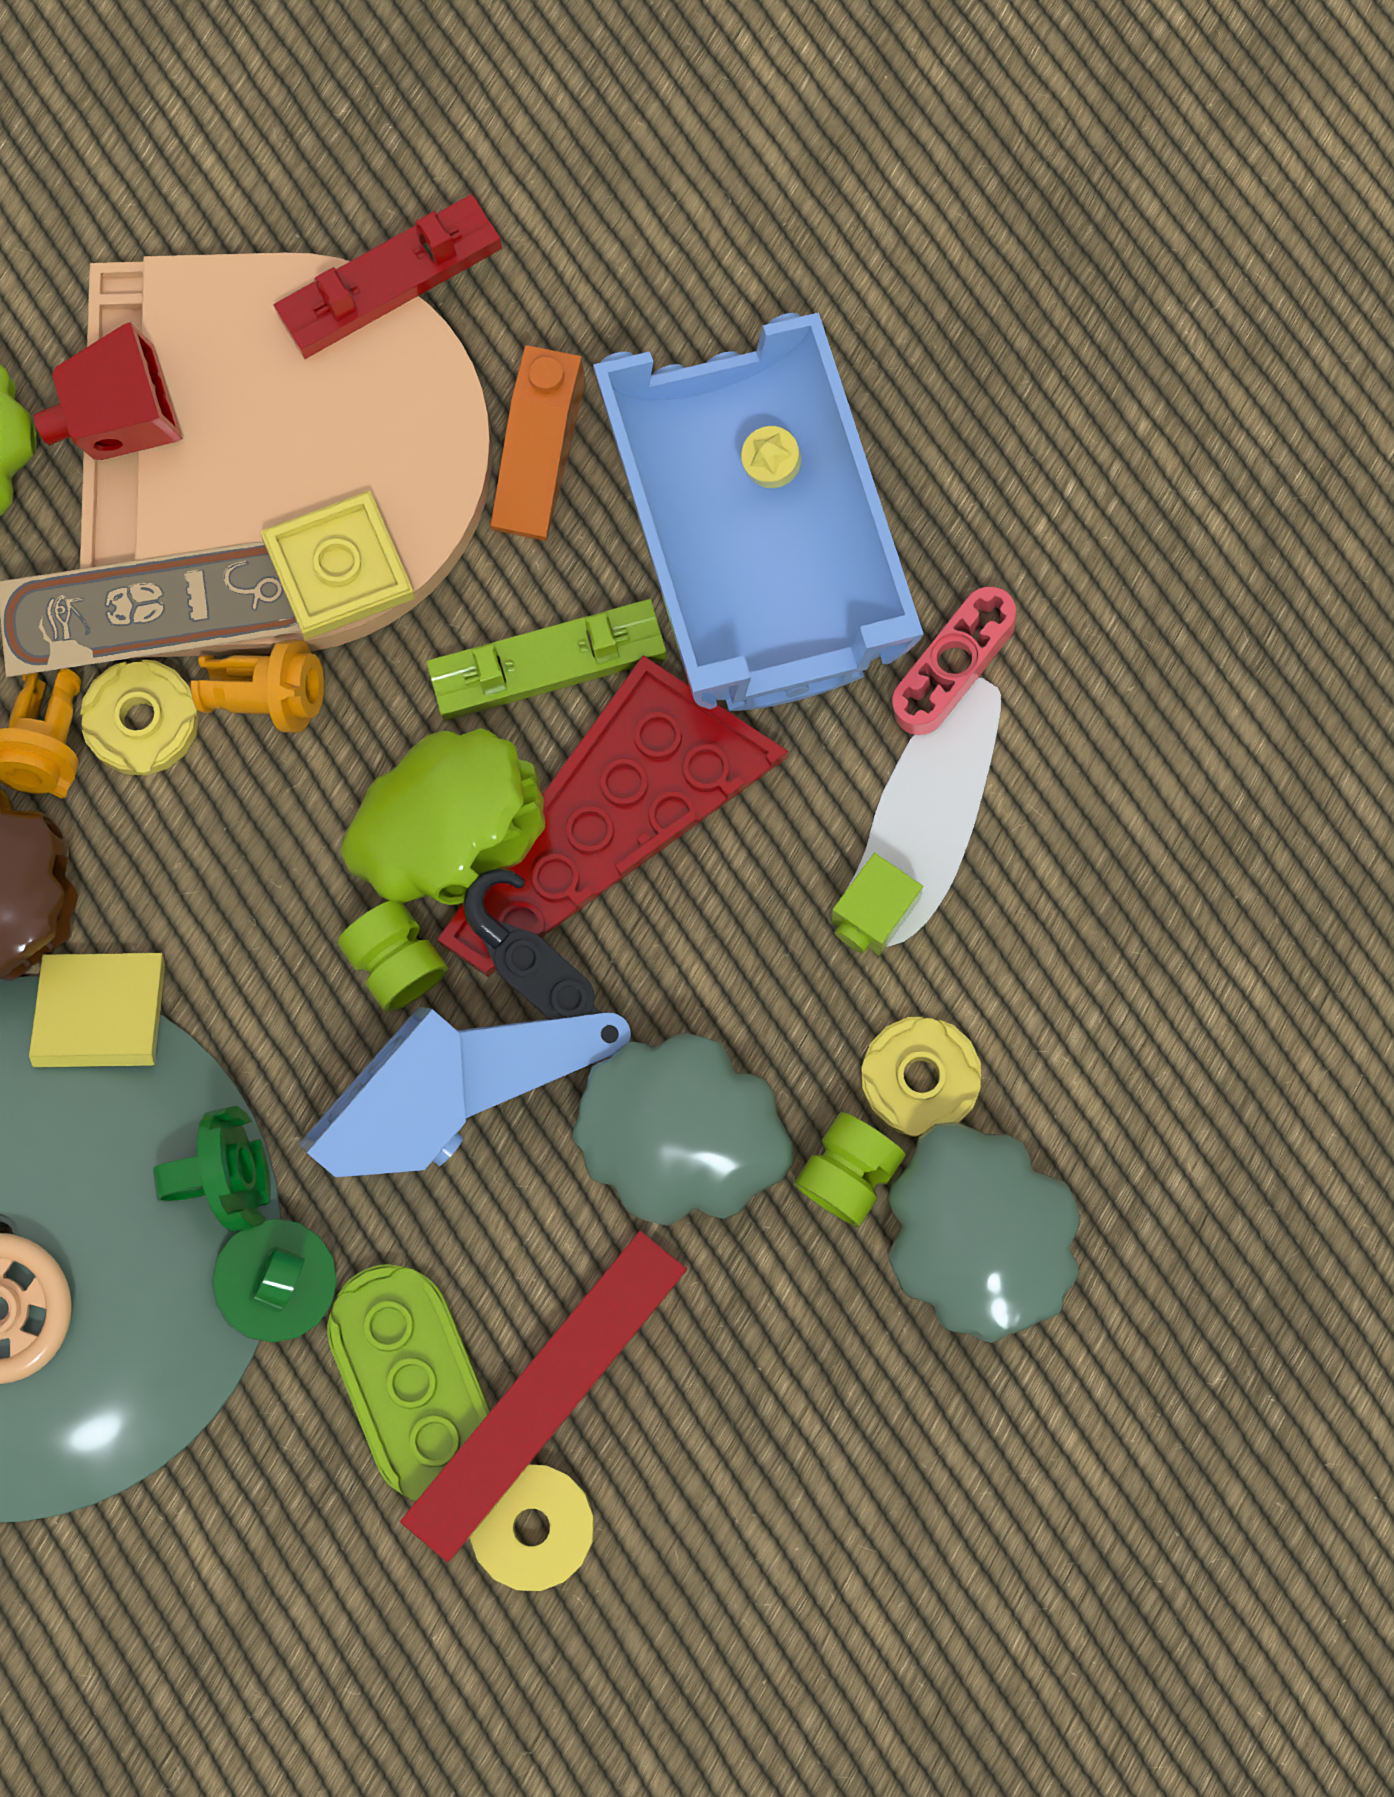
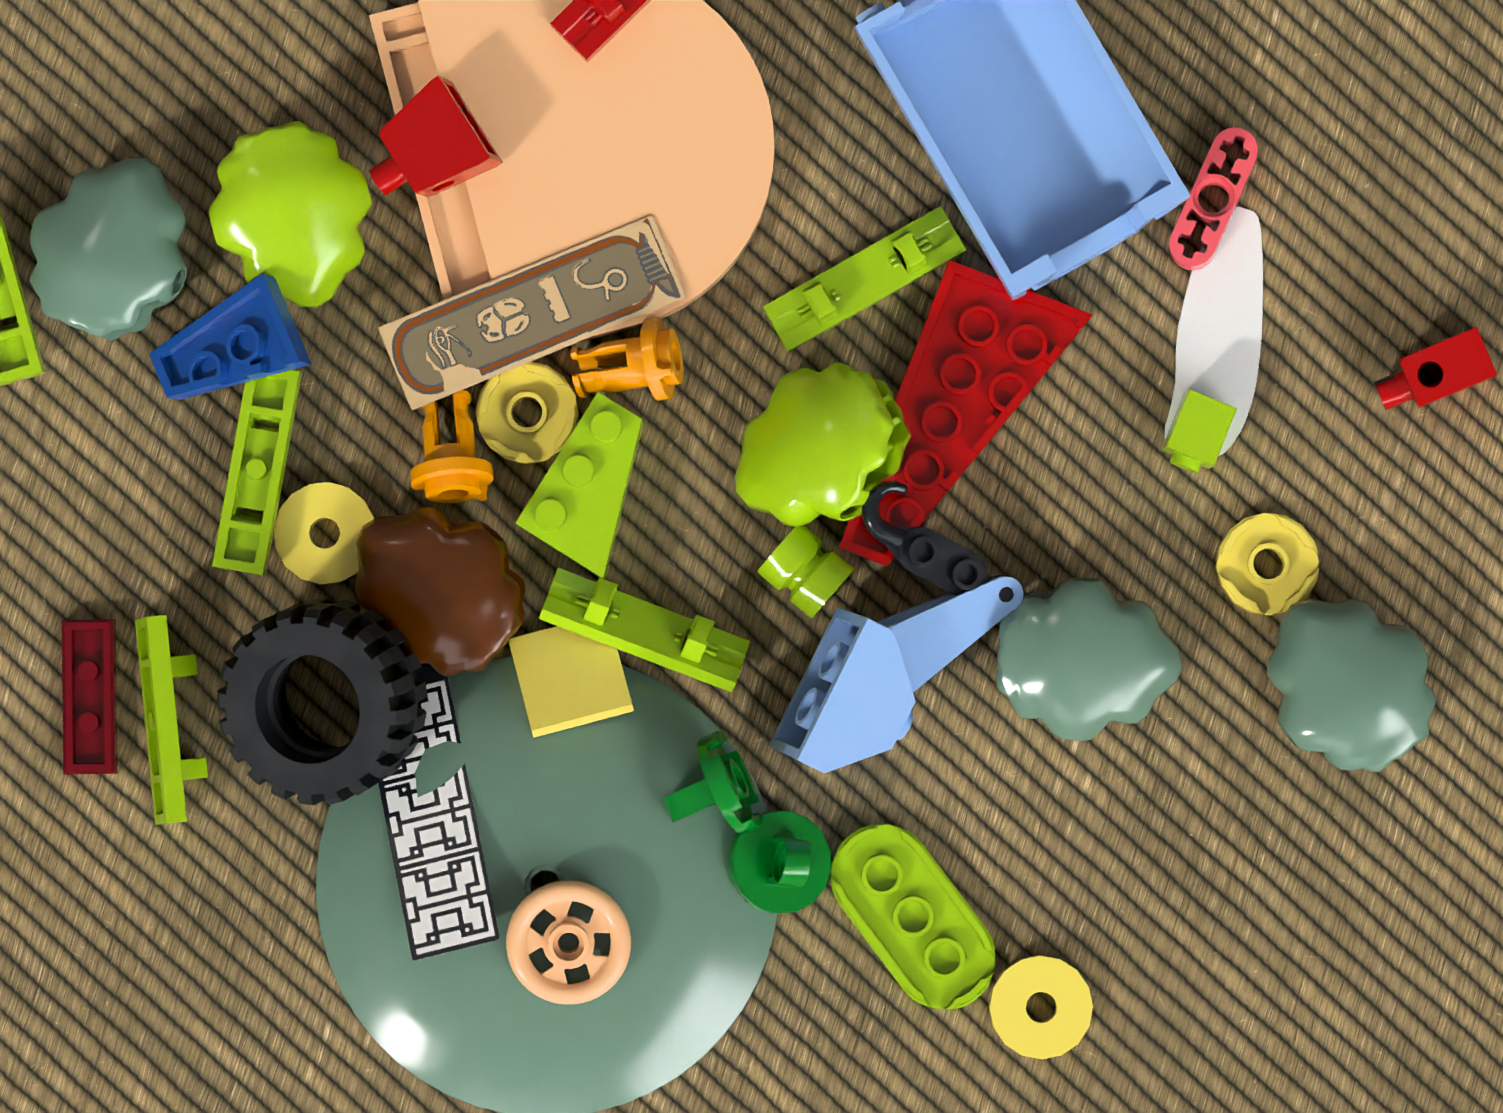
camera: 20 degrees left, 10 degrees up
light yellow tile [260,491,414,641] -> none
red tile [399,1231,687,1564] -> none
orange slope [490,345,586,541] -> none
light yellow tile [741,426,802,488] -> none
lime wheel [793,1112,906,1228] -> none
none -> lime wedge [515,392,644,580]
none -> lime hinge [539,568,751,693]
none -> red torso [1374,327,1497,410]

